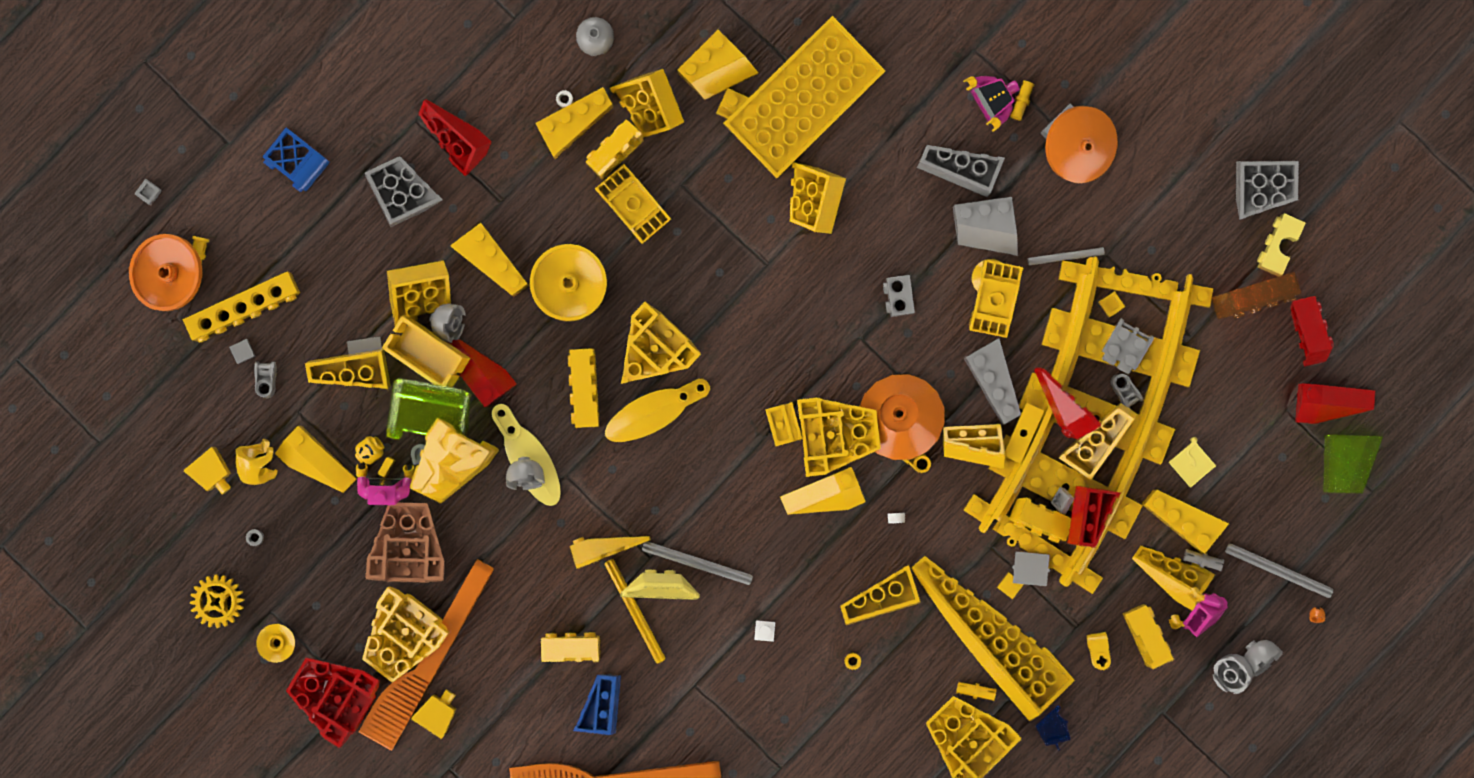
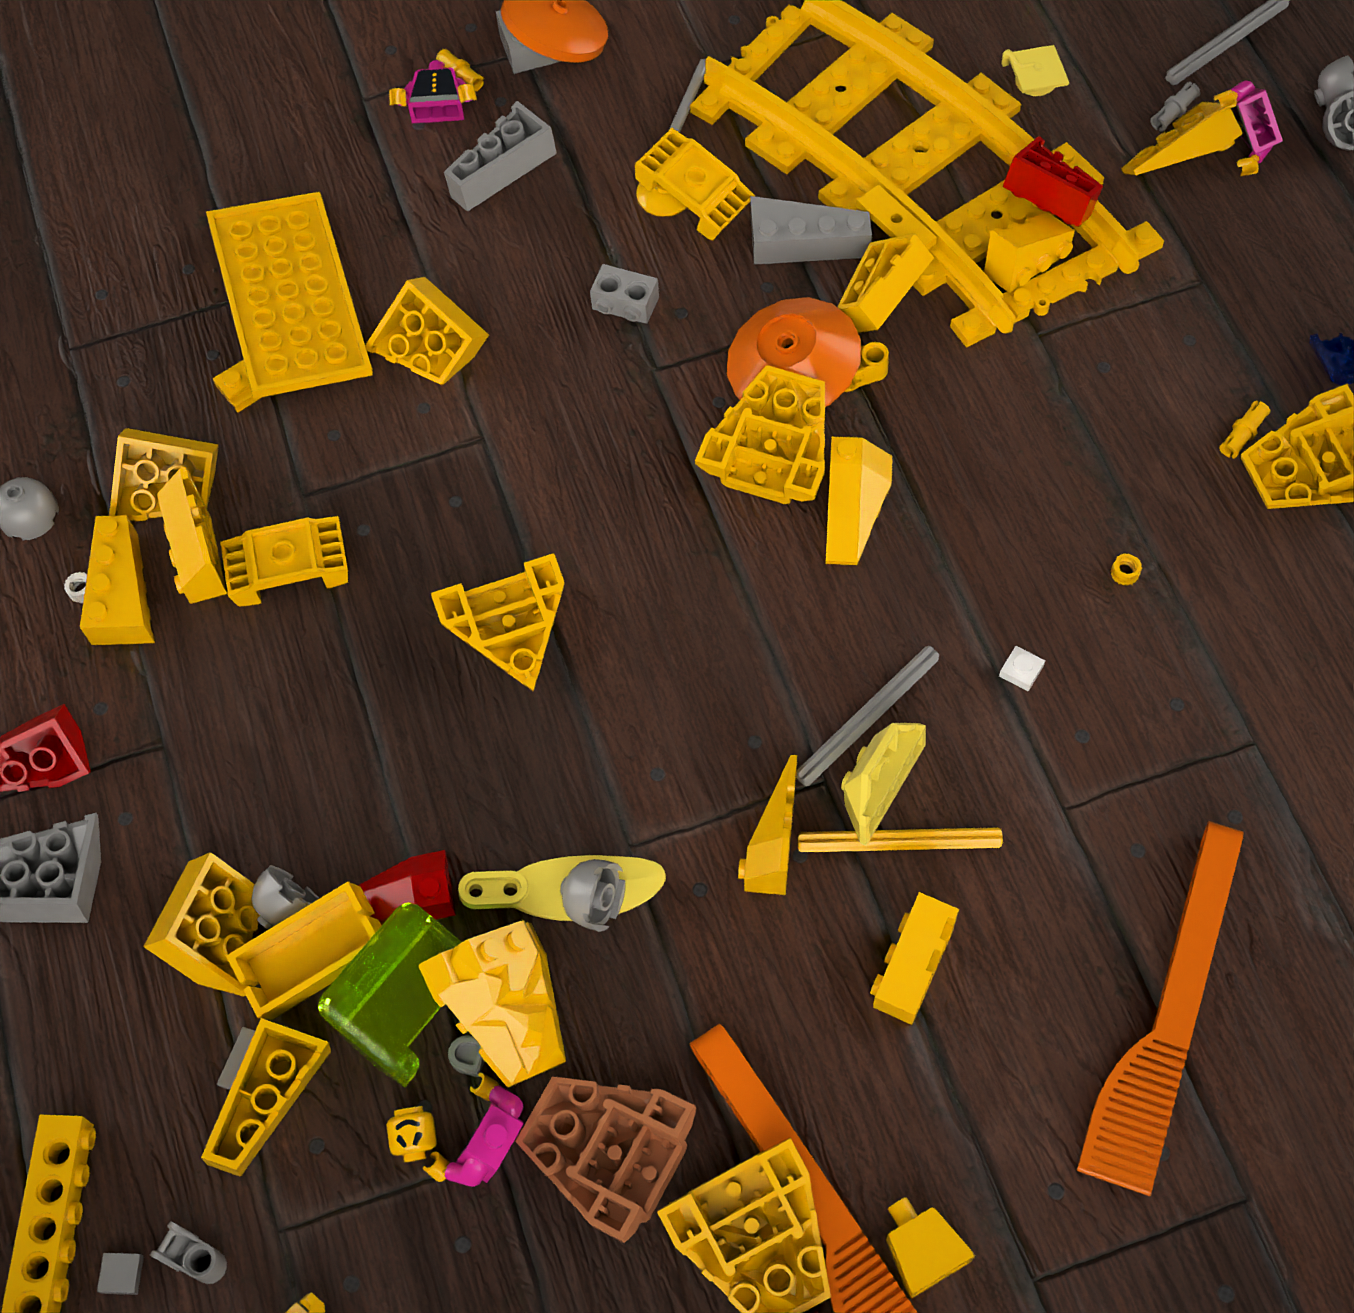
camera: 55 degrees left, 25 degrees down
yellow wedge [275,426,357,493] -> none
yellow tile [378,457,396,477] -> none
yellow wedge [450,223,529,297] -> none
yellow dish [530,244,607,321] -> none
yellow wedge [568,349,599,428] -> none
blue wedge [573,673,621,735] -> none
yellow plant [605,379,710,442] -> none
yellow wedge [677,30,758,100] -> none
yellow plate [765,402,802,446] -> none
yellow wedge [840,565,920,625] -> none
white axle [888,513,905,523] -> none
yellow wedge [911,556,1075,721] -> none
light grey wedge [953,197,1018,256] -> none
yellow tile [997,572,1024,599] -> none
light grey piece [1012,551,1050,586] -> none
red wedge [1034,367,1102,439] -> none
light grey tile [1051,487,1075,514] -> none
yellow wedge [1059,403,1137,480] -> none
yellow piece [1086,632,1111,670] -> none
yellow tile [1098,291,1125,318] -> none
light grey plate [1102,318,1154,374] -> none
light grey piece [1110,374,1144,409] -> none
yellow wedge [1123,604,1174,669] -> none
yellow wedge [1141,489,1229,554] -> none
orange hinge [1309,607,1325,623] -> none

